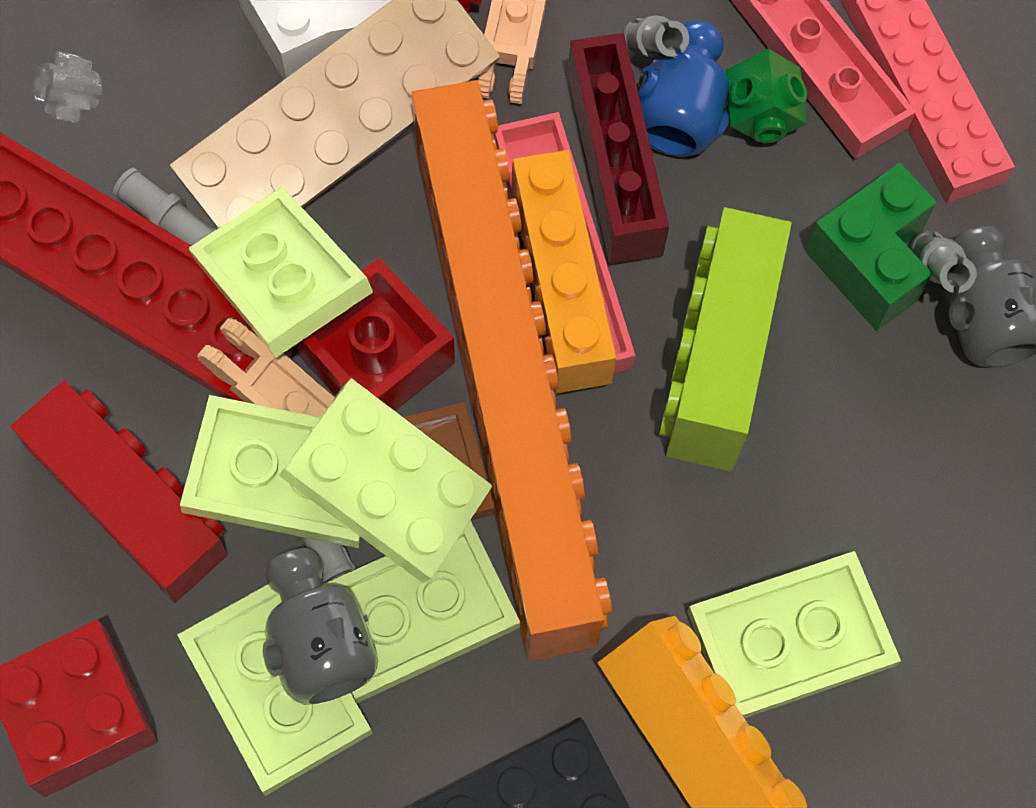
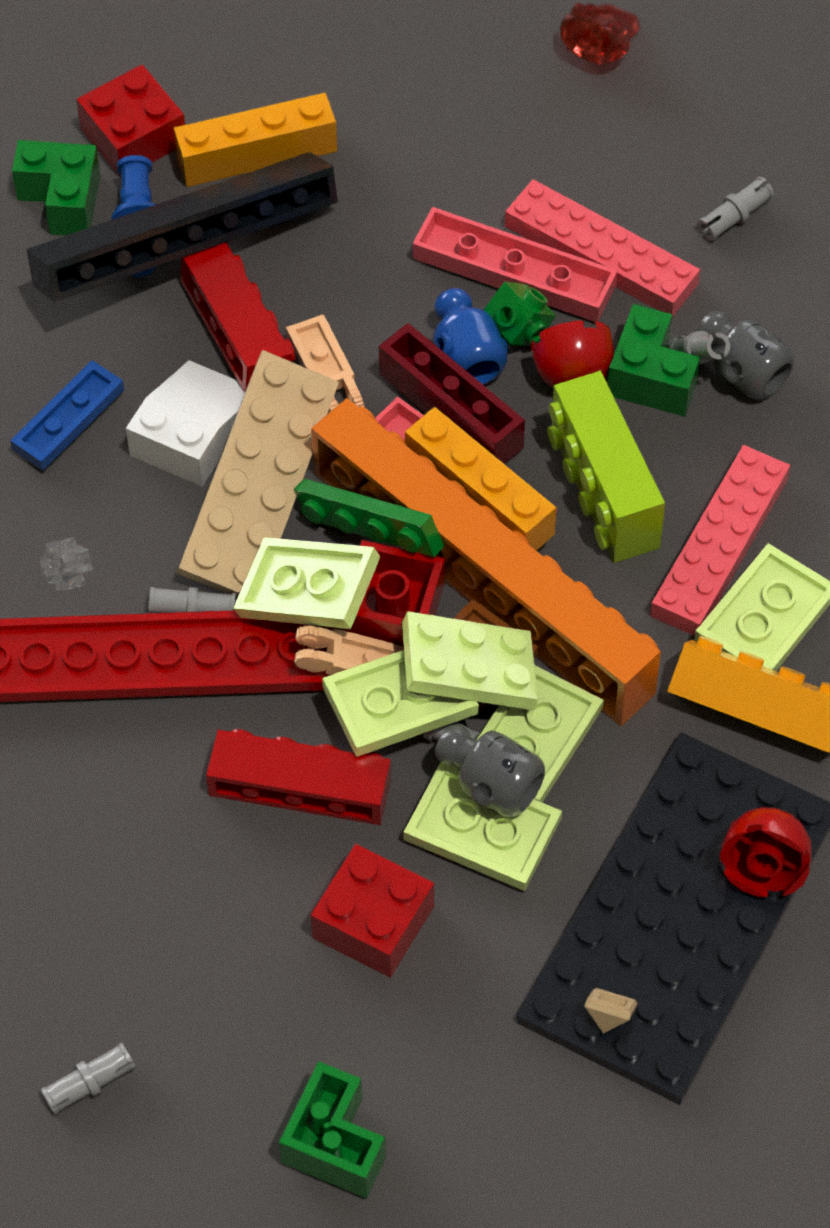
camera: 30 degrees left, 10 degrees down
light grey pin [623,15,689,59] -> none
none -> green plate [294,478,444,557]
none -> red cylinder [530,320,614,388]
none -> coral piece [650,445,791,636]

